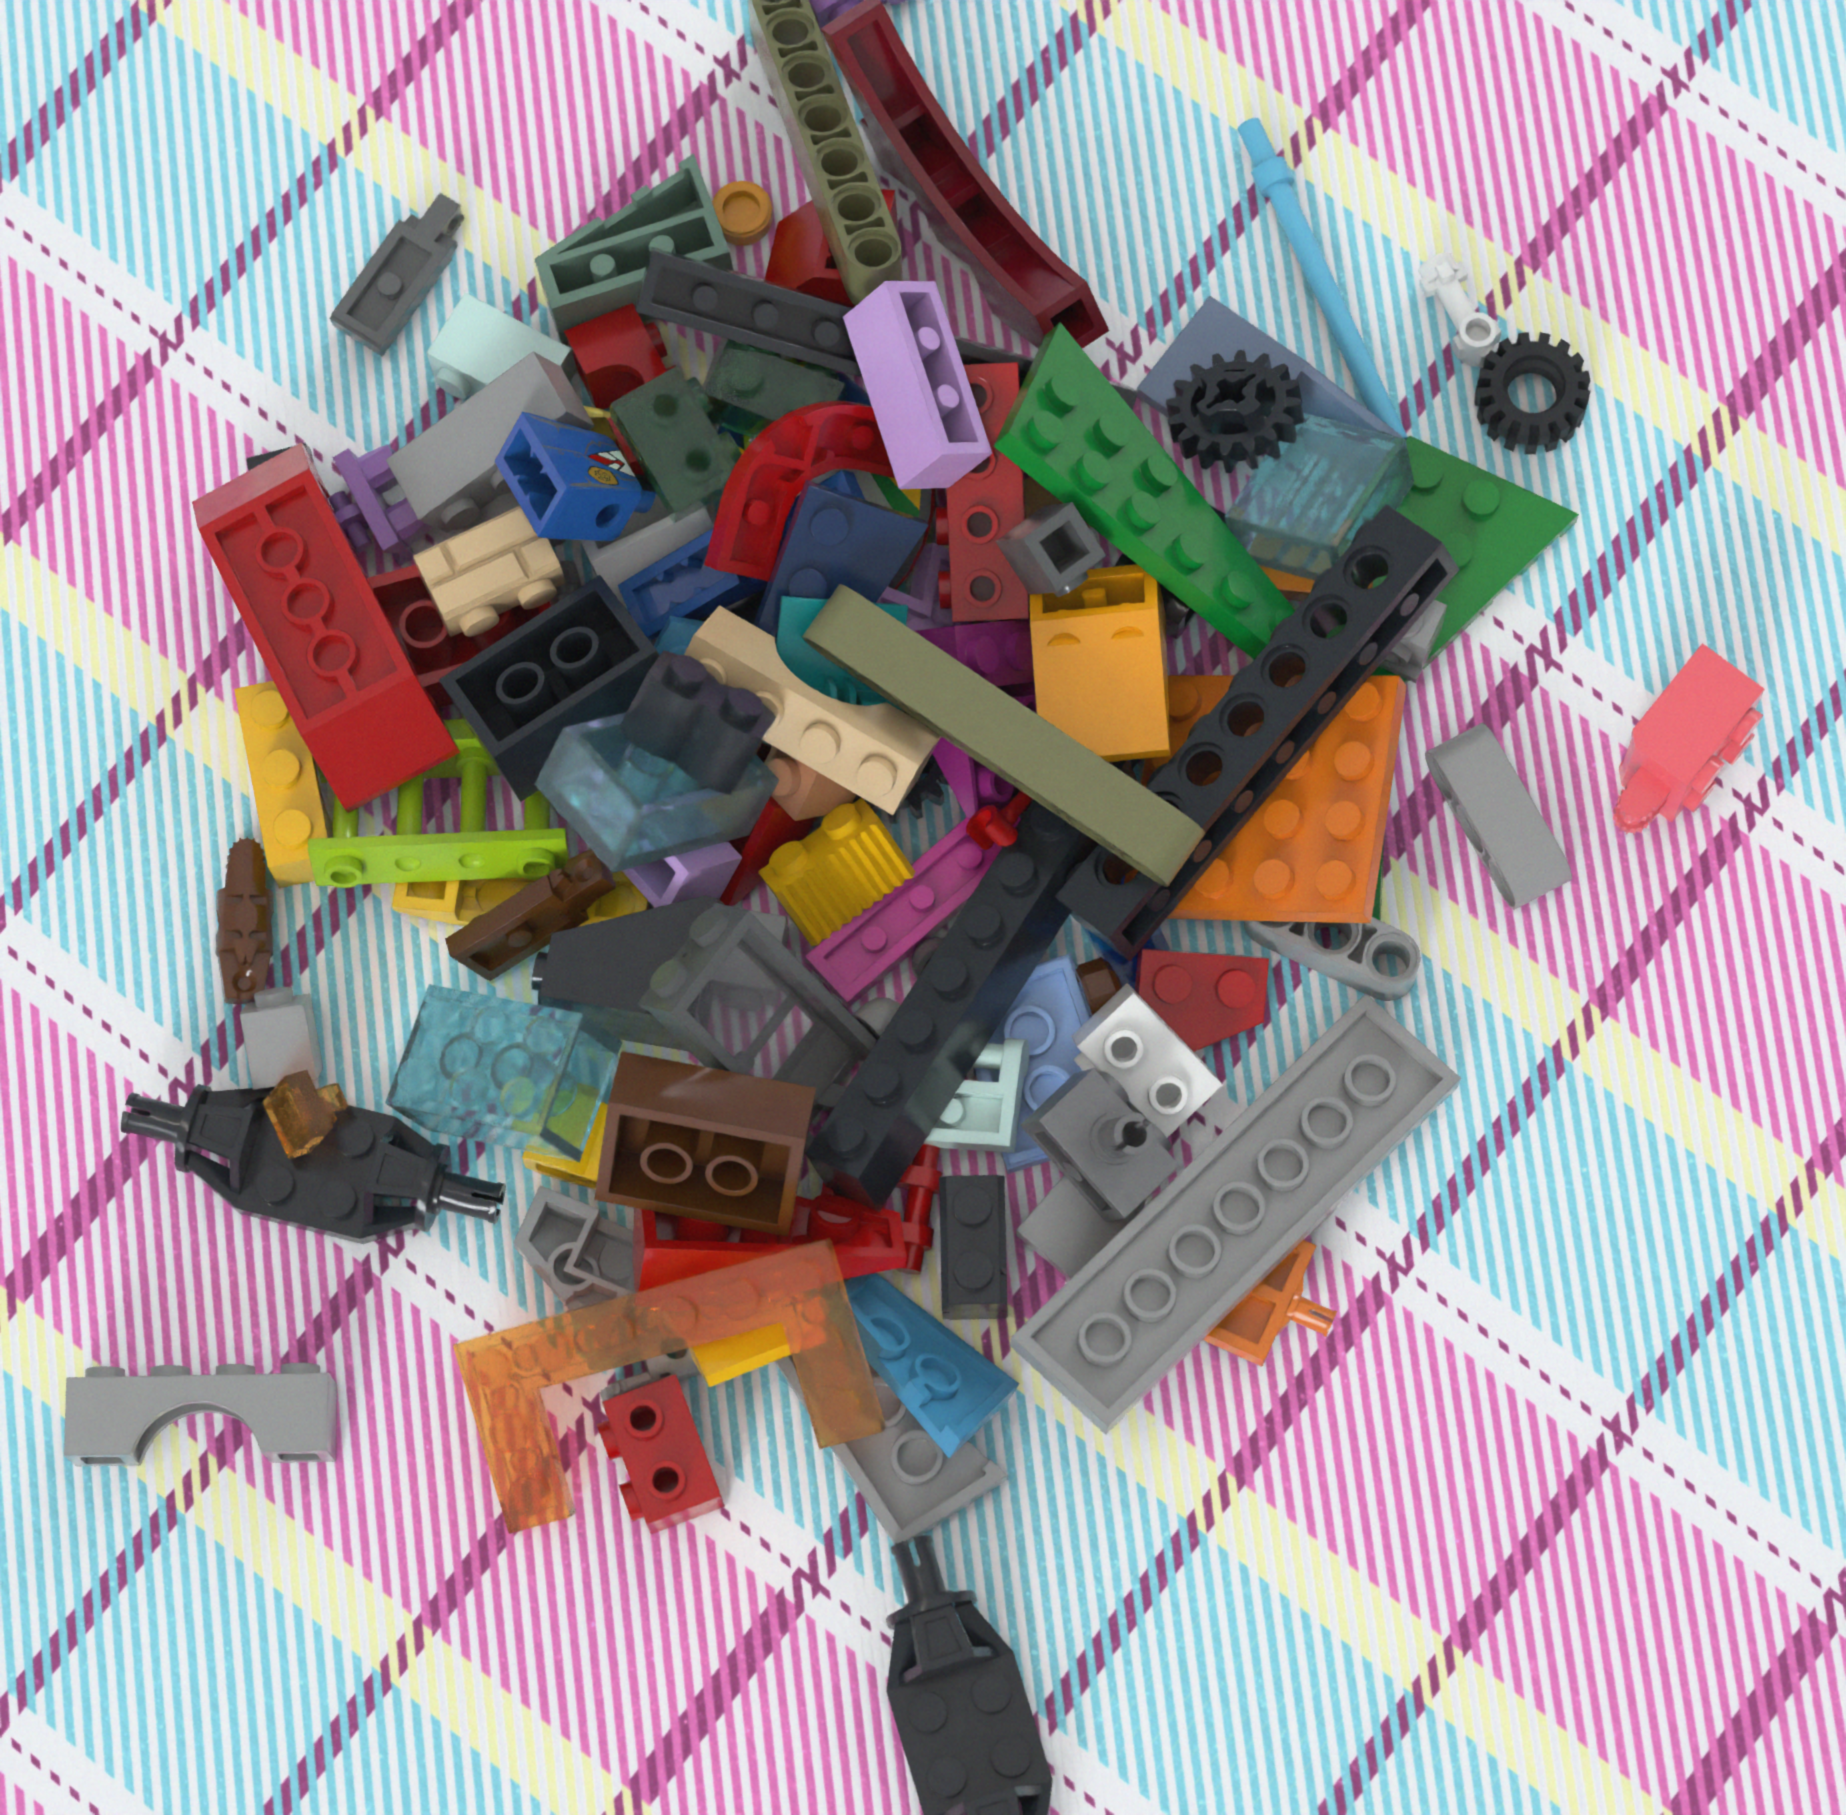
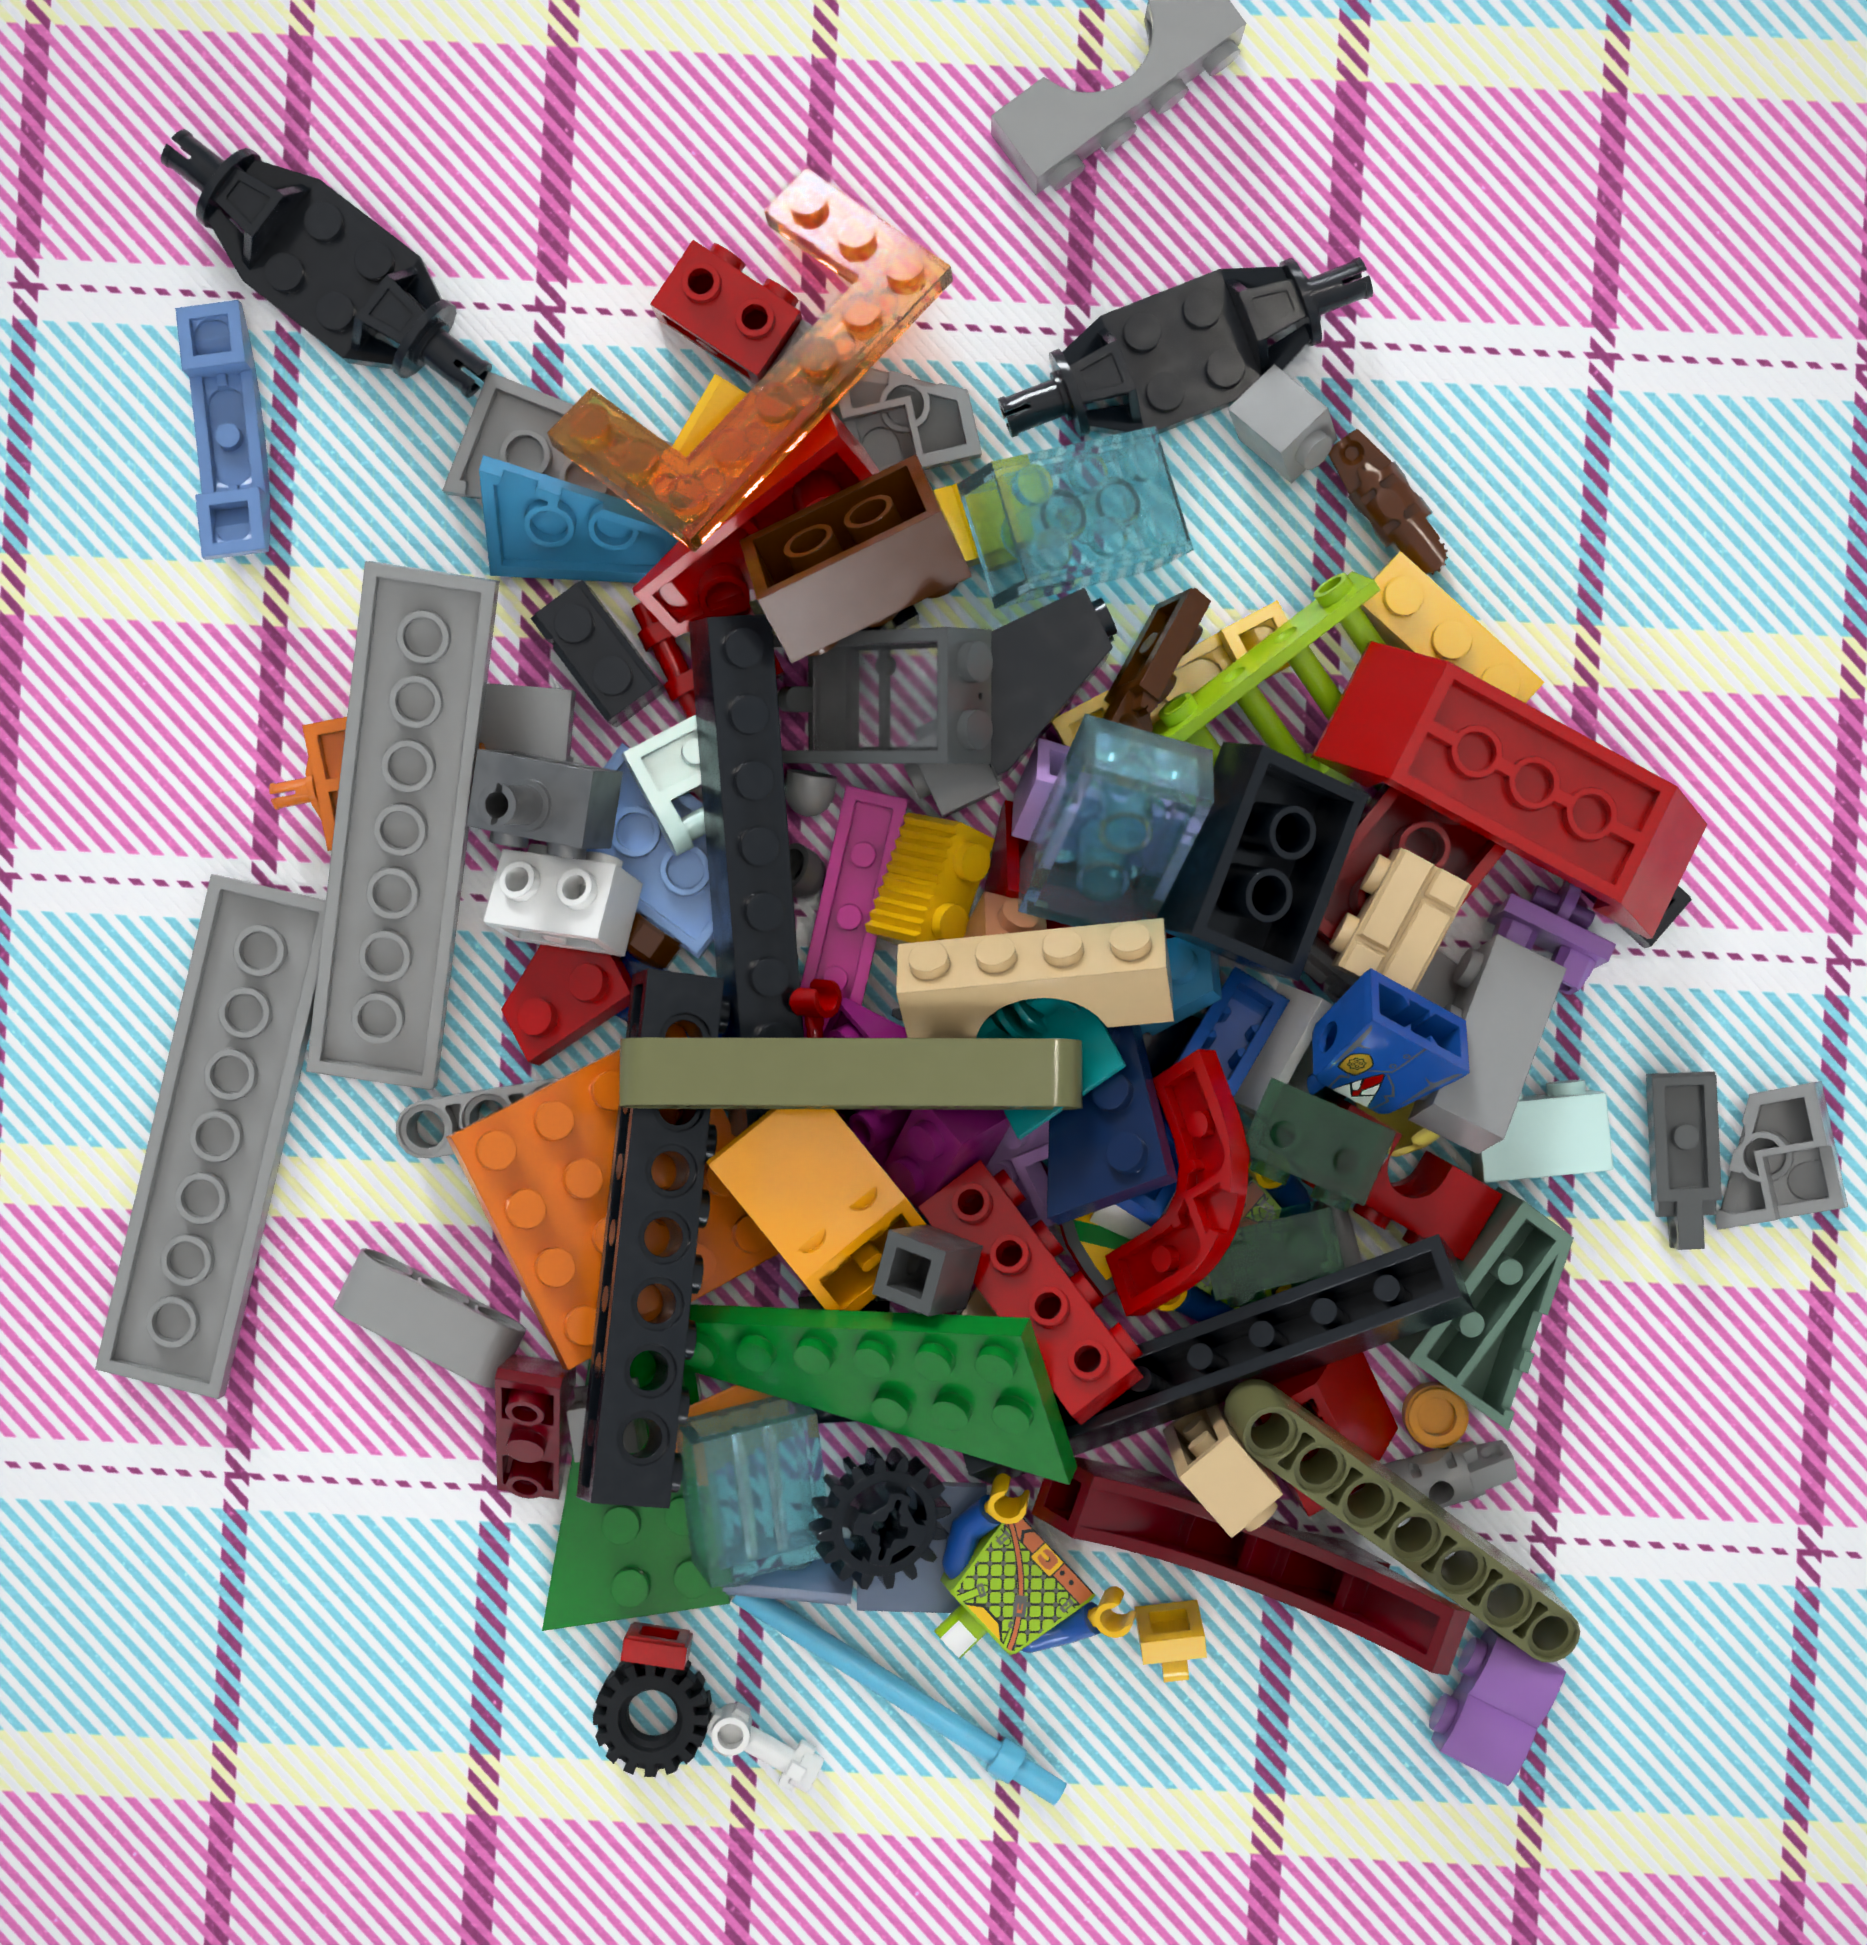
camera: 135 degrees right, 15 degrees up
clear orange tile [262,1069,349,1159] -> none
black brick [618,651,776,795] -> none
lavender brick [843,281,992,489] -> none
coral hinge [1612,643,1765,835] -> none
none -> light grey plate [95,874,326,1399]
none -> medium blue slope [175,300,270,560]
none -> dark red slope [495,1354,576,1500]
none -> red tile [620,1622,693,1670]
none -> torso [934,1473,1137,1659]
none -> yellow tile [1135,1599,1207,1683]
none -> tan brick [1163,1403,1283,1538]
none -> light grey hinge [1354,1440,1517,1508]
none -> light grey slope [1715,1081,1848,1230]

